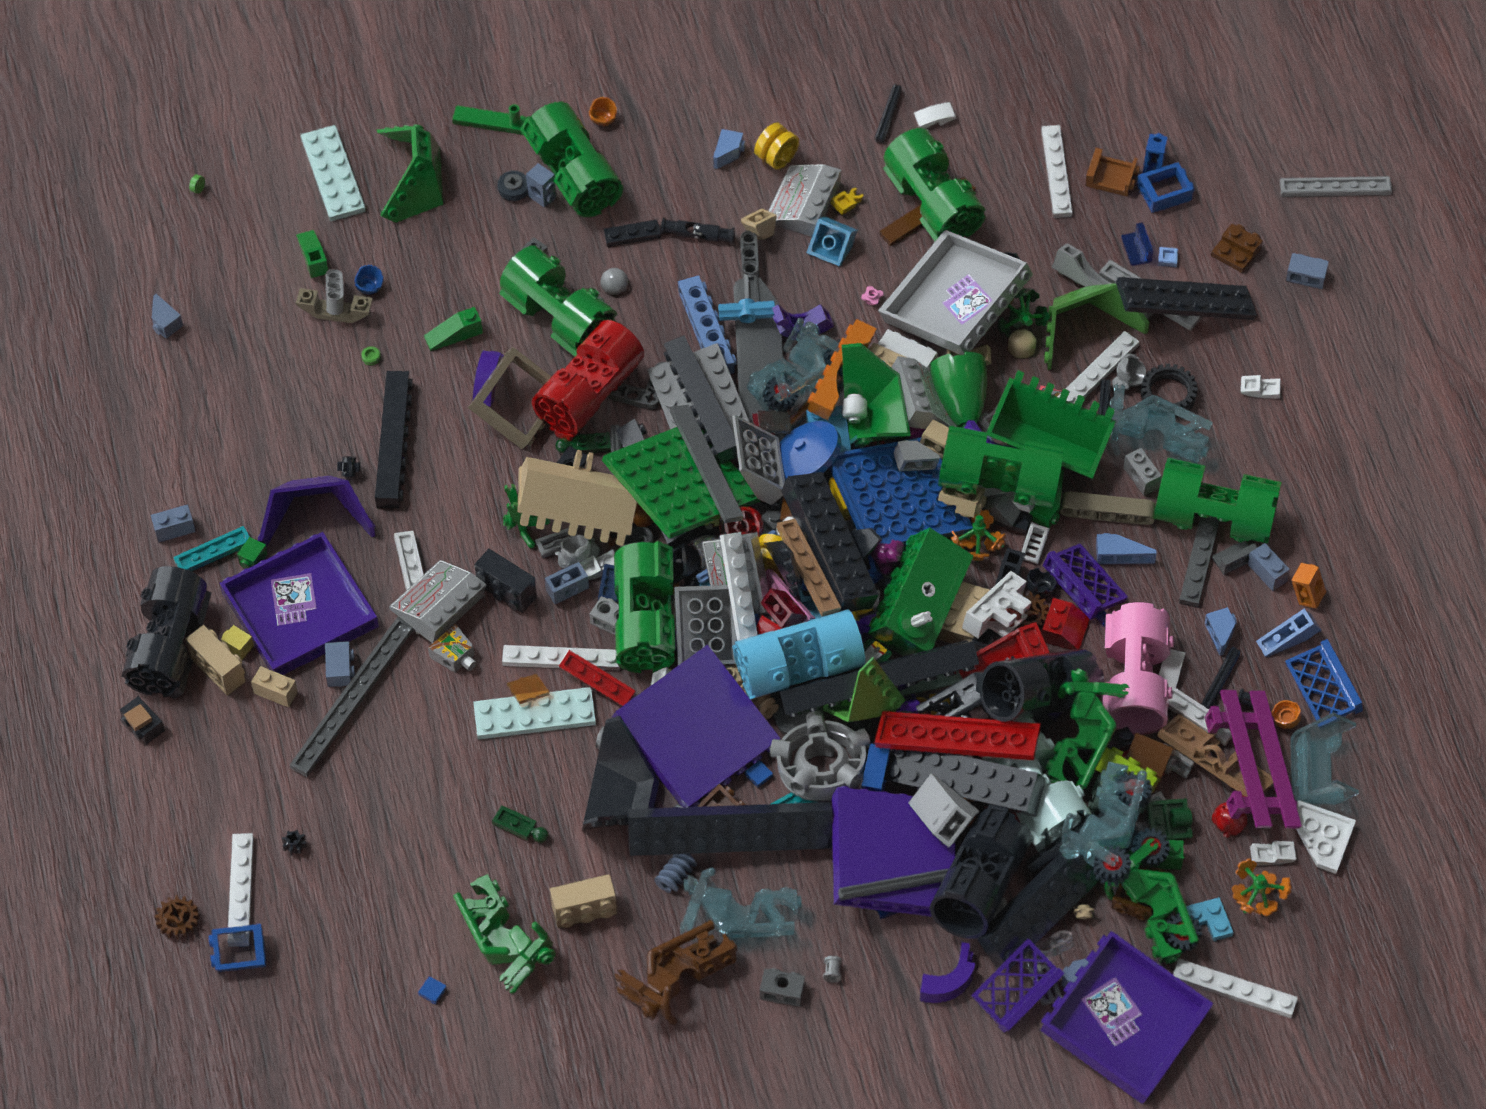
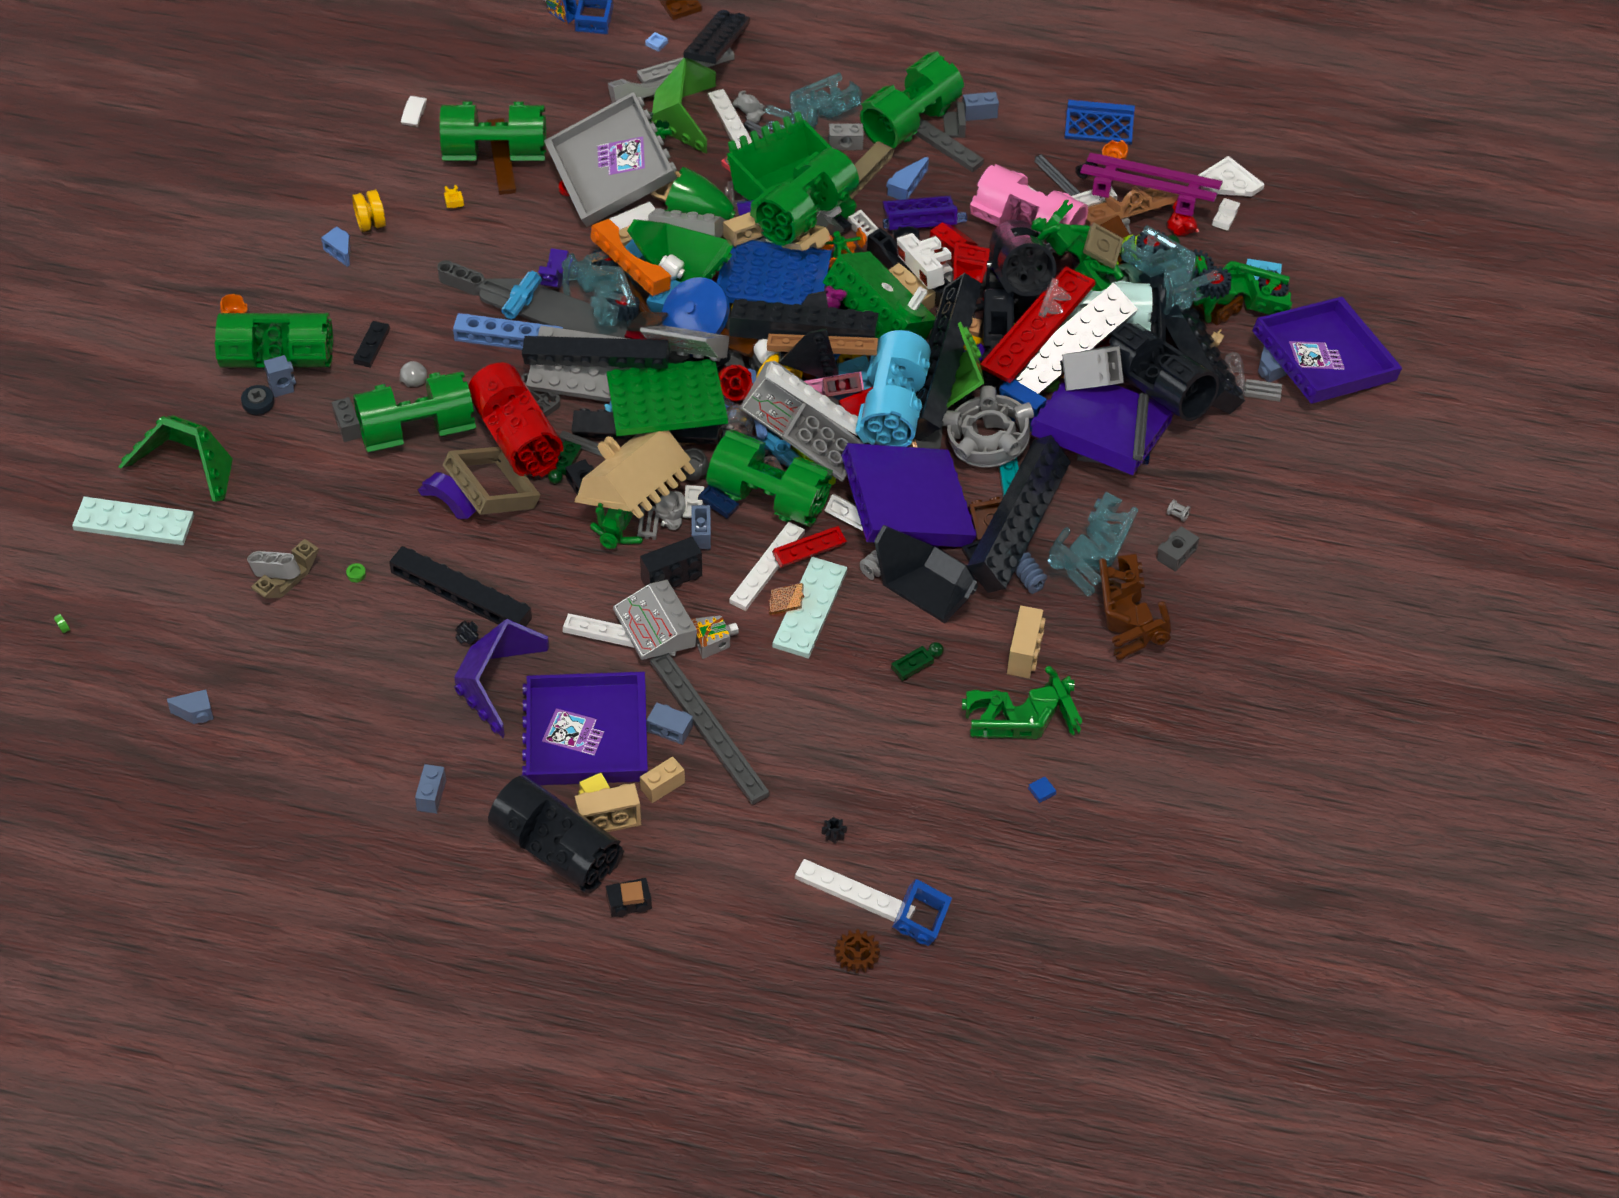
camera: 65 degrees left, 5 degrees down
teal plate [173,526,250,571] -> none
green brick [237,537,268,569] -> none
green slope [296,230,328,278] -> none
blue hair [354,265,384,295] -> none
green slope [424,307,483,351] -> none
green piece [452,104,526,135] -> none
light grey brick [590,596,619,635] -> none
black piece [660,217,736,244] -> none
dark grey tile [670,405,743,523] -> none
tan slope [741,209,777,240] -> none
blue tile [745,760,773,788] -> none
light grey slope [769,164,841,237] -> none
dark azure slope [807,217,858,266] -> none
bright pink plate [861,286,883,305] -> none
black axle [875,84,902,143] -> none
light grey slope [894,440,940,471] -> none
dark purple arch [920,942,975,1003] -> none
dark purple fence [971,938,1065,1033] -> none
tan hair [1008,329,1036,358] -> none
white plate [1041,125,1072,218] -> none
dark orange panel [1085,147,1140,197] -> none
clear blue panel [1121,222,1153,266] -> none
black tyre [1141,363,1198,419] -> none
white plate [1173,959,1298,1018] -> none
medium blue slope [1205,607,1237,655] -> none
orange plant [1232,858,1292,916] -> none
white slope [1241,375,1281,399] -> none
medium blue slope [1256,608,1321,657] -> none
orange brick [1291,563,1326,609] -> none
clear light blue windscreen [1291,713,1359,805] -> none
none -> clear tile [1038,278,1071,318]
none -> dark tan tile [1083,222,1123,269]

